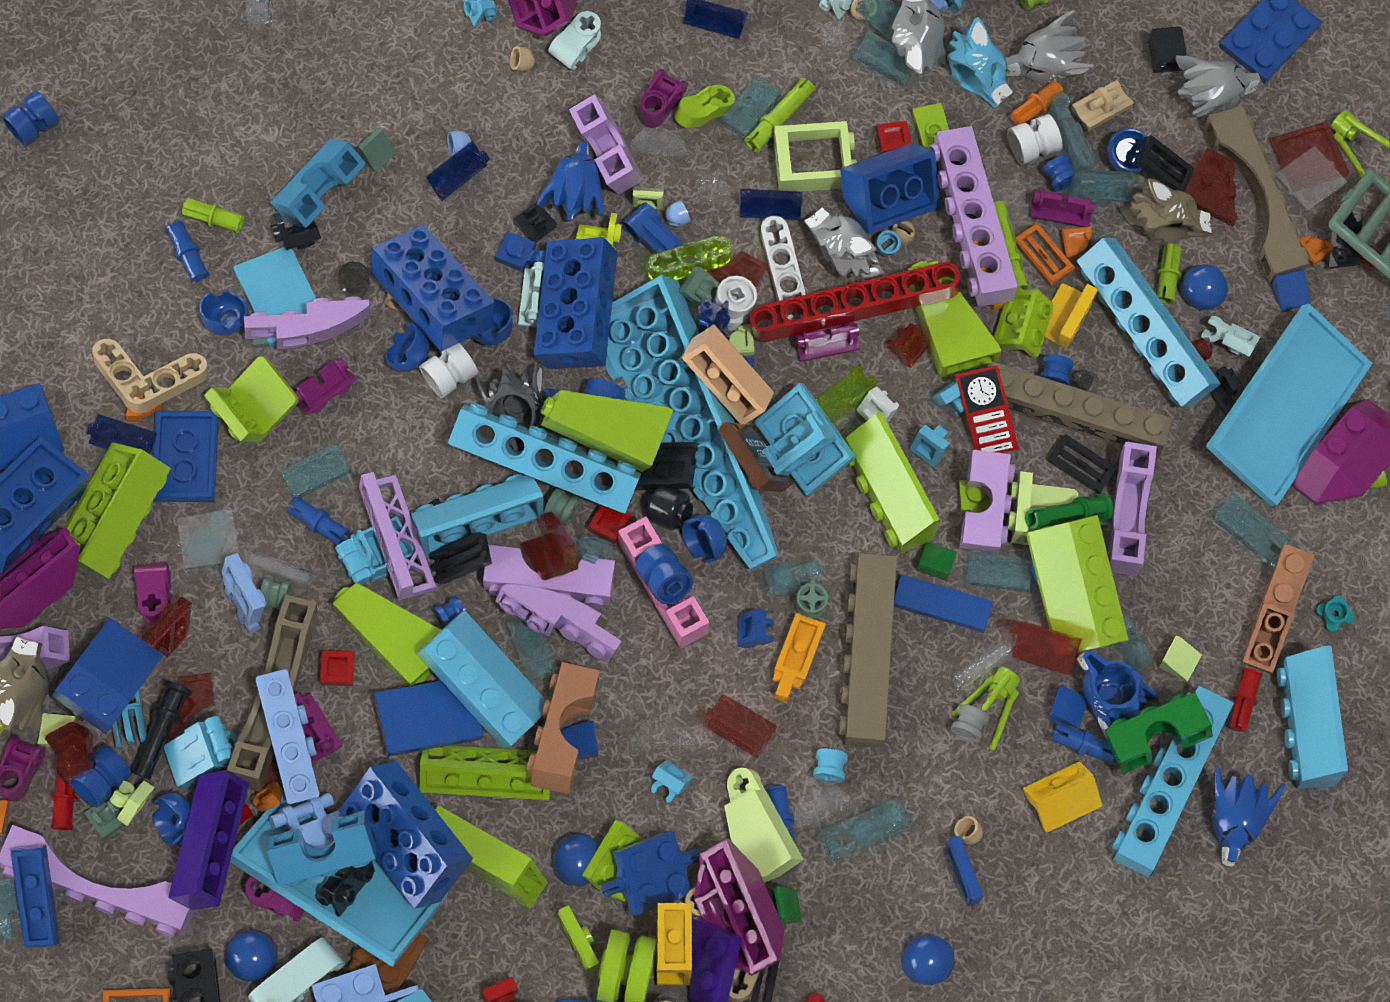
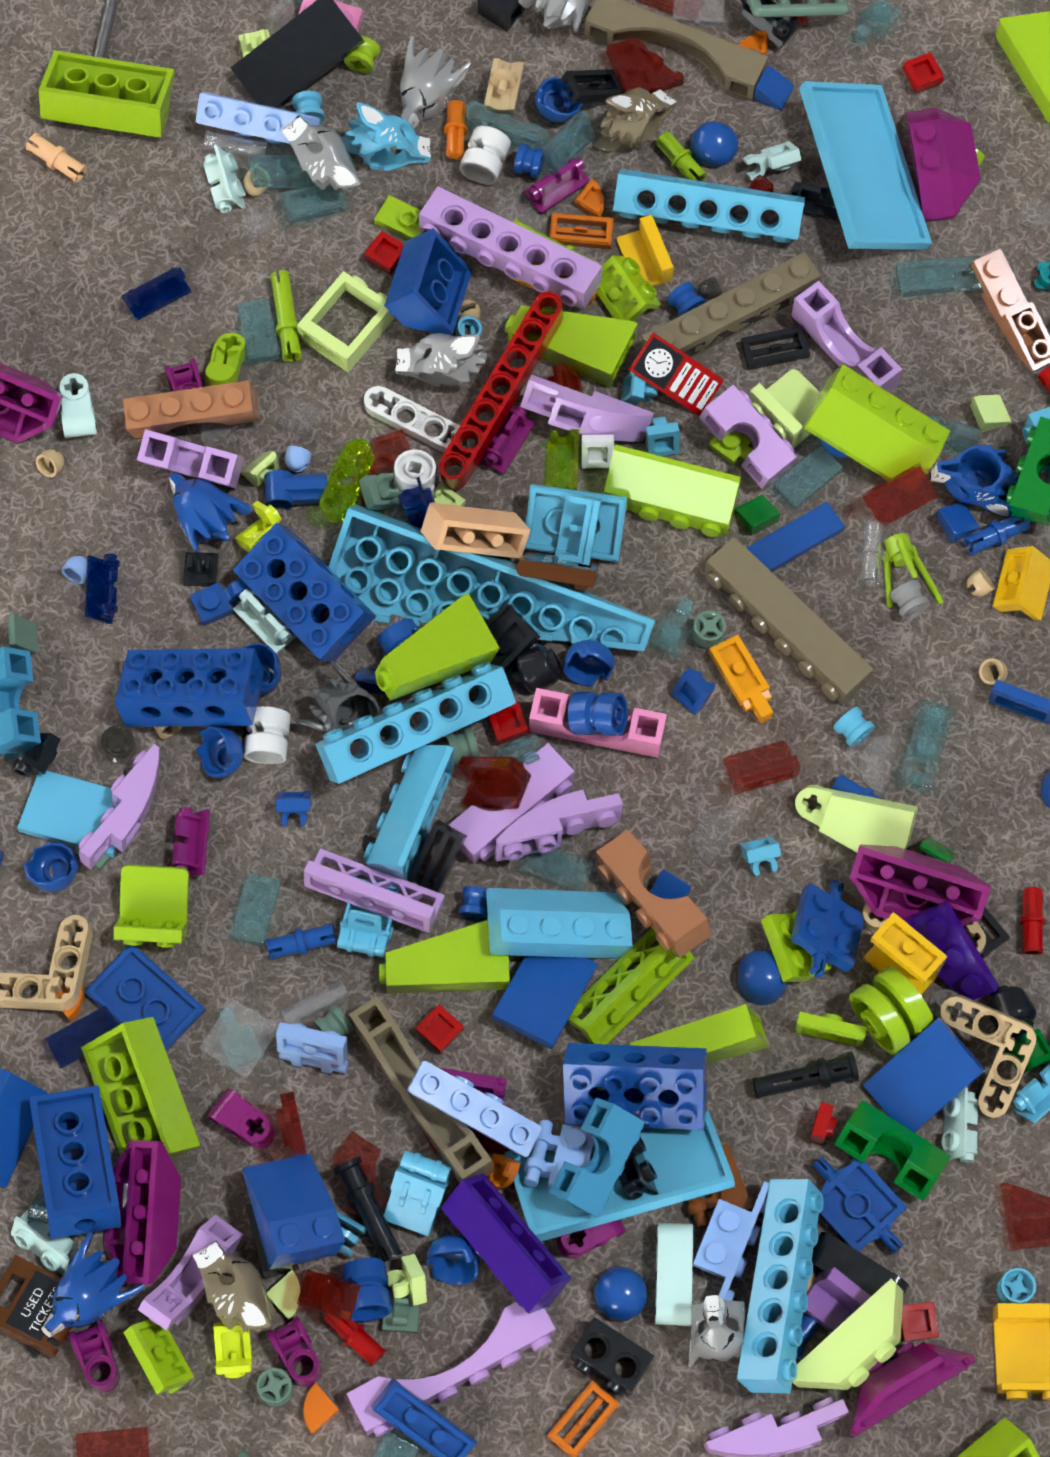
camera: 45 degrees left, 0 degrees up
clear blue hinge [740,188,802,221] -> none
green pin [1025,493,1114,529] -> none
none -> nougat arch [123,380,260,438]
none -> blue tile [276,791,311,826]
none -> lavender slope [520,374,654,442]
none -> black pin [752,1051,859,1099]
none -> tan hinge [967,568,995,597]

